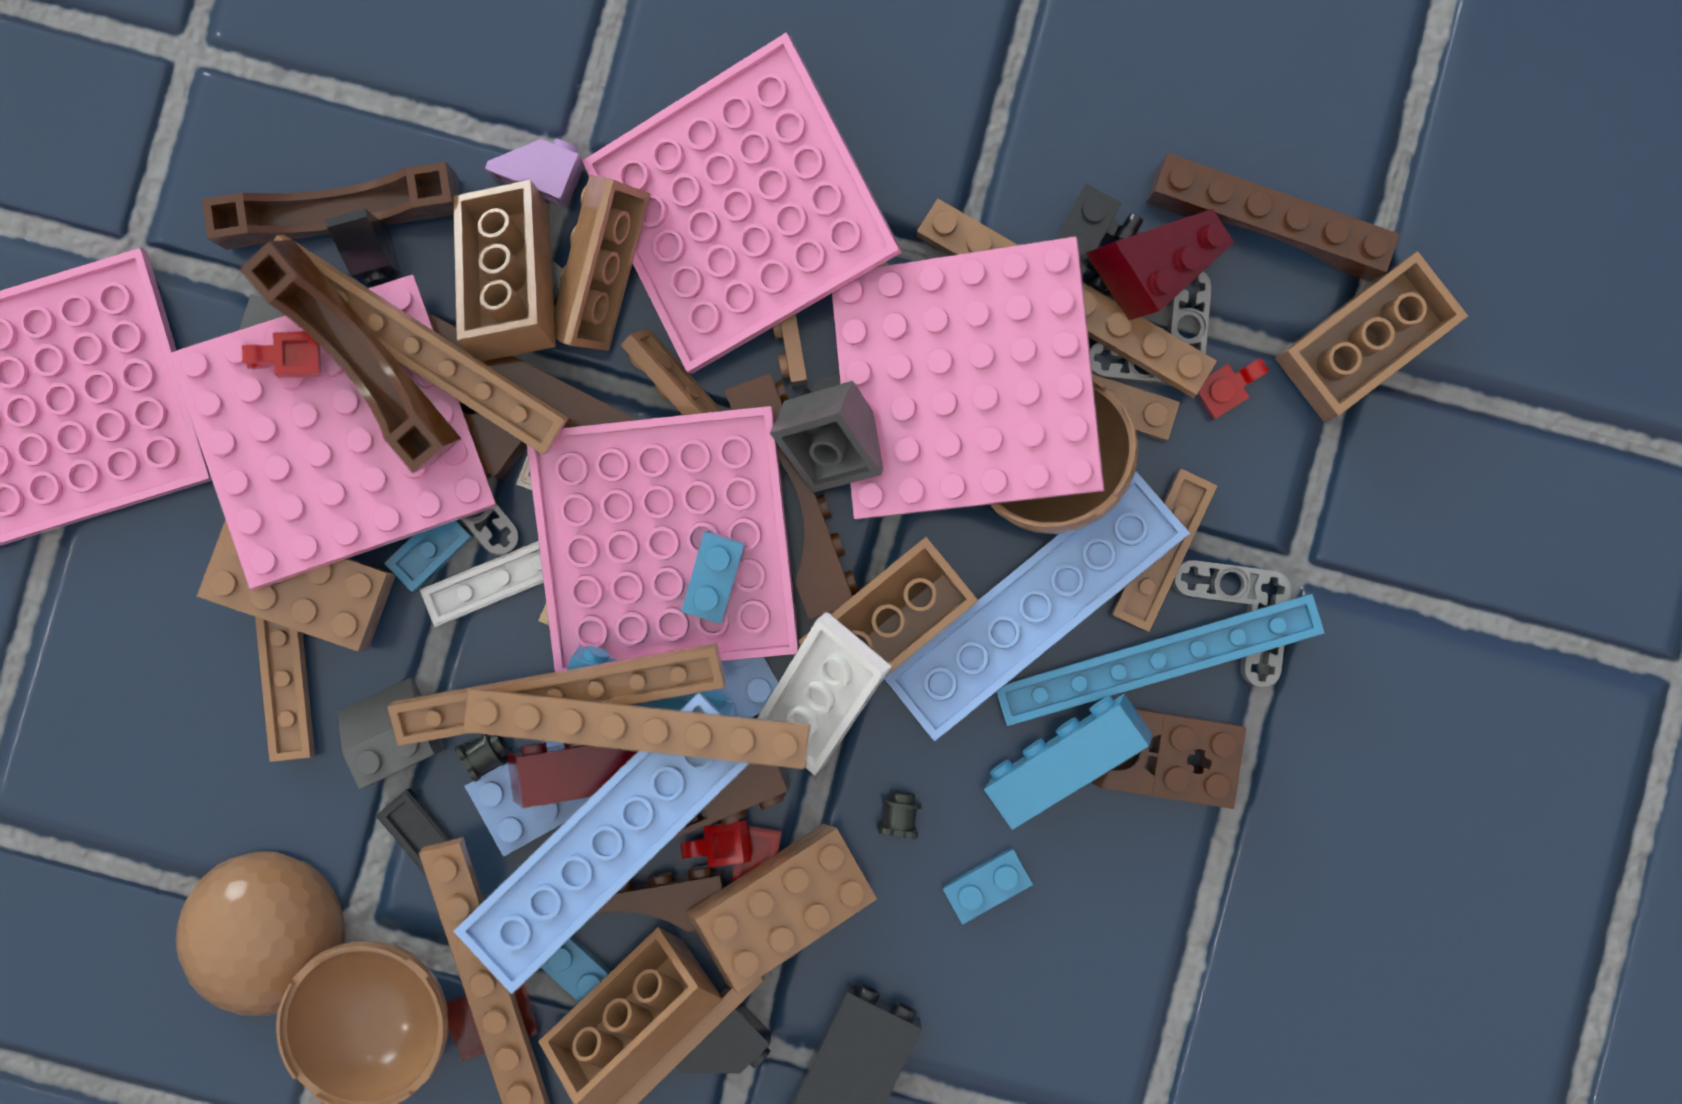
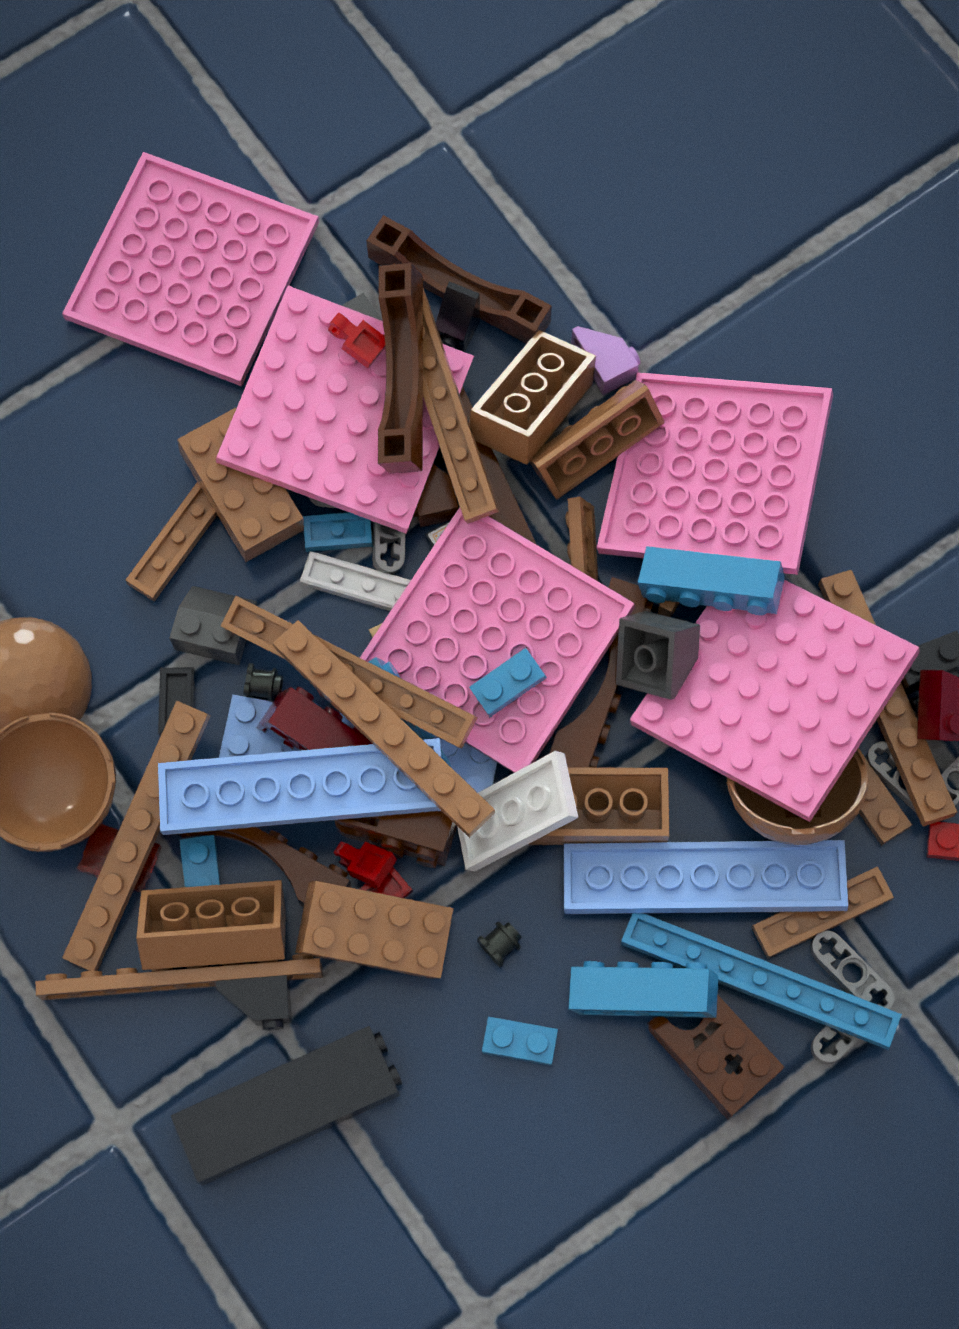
camera: 40 degrees right, 15 degrees down
none -> dark azure brick [638,546,785,615]

